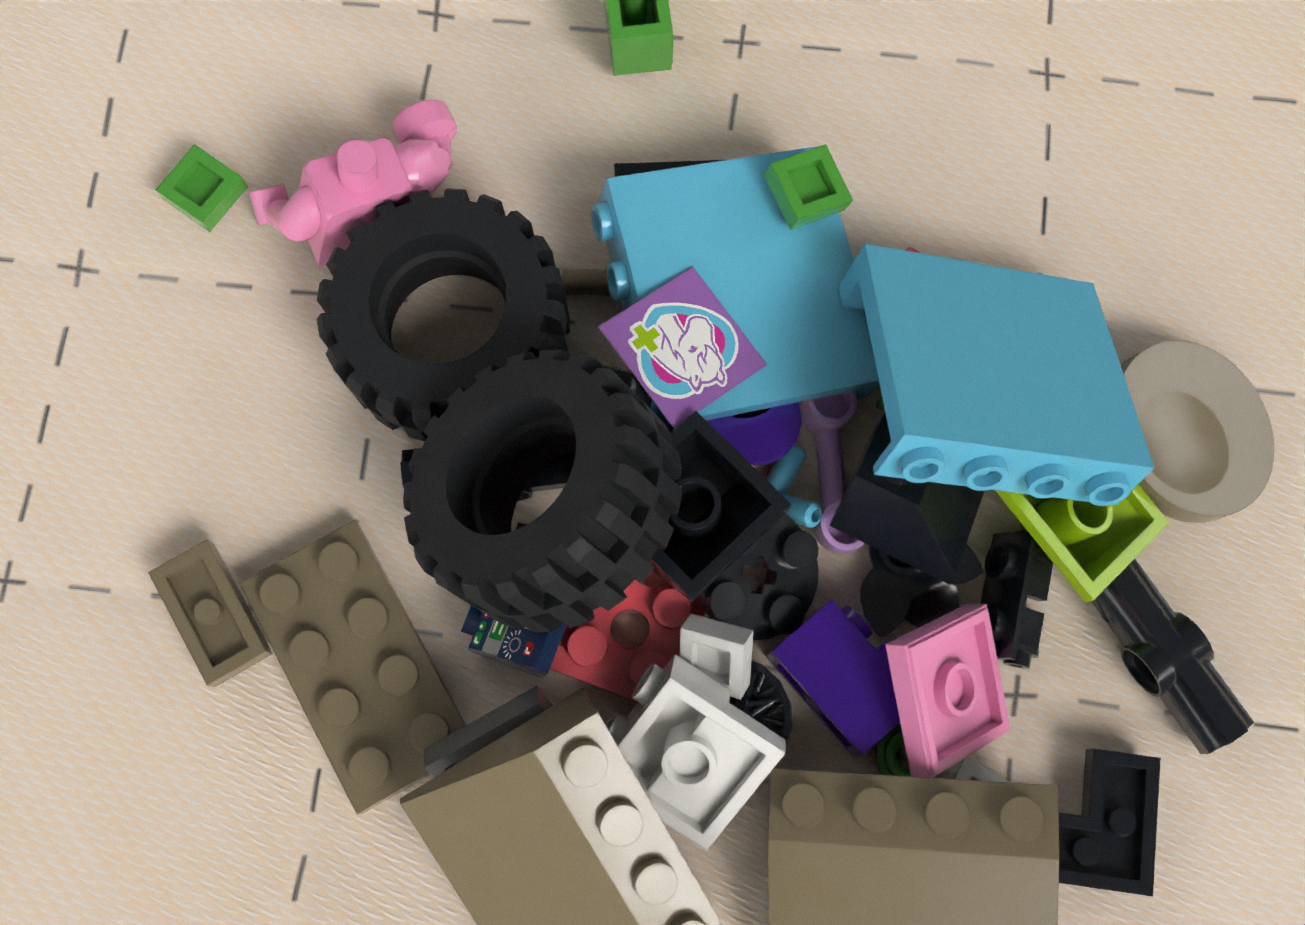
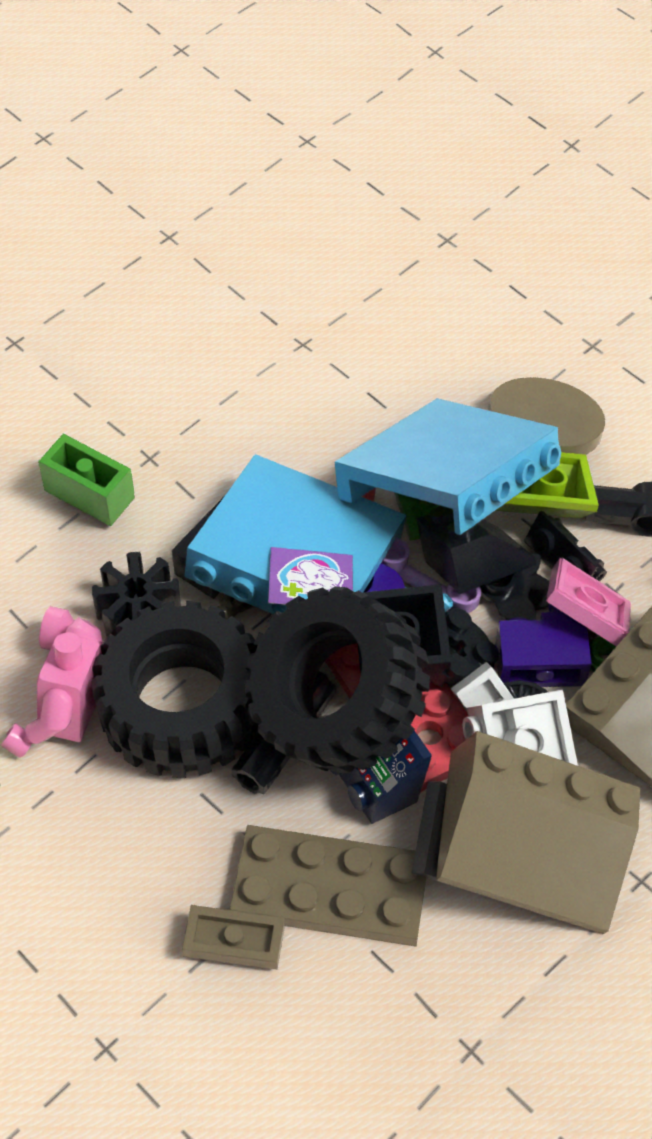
camera: 50 degrees left, 20 degrees down
bright green plate [763,144,853,230] -> none
none -> black gear [92,552,181,636]

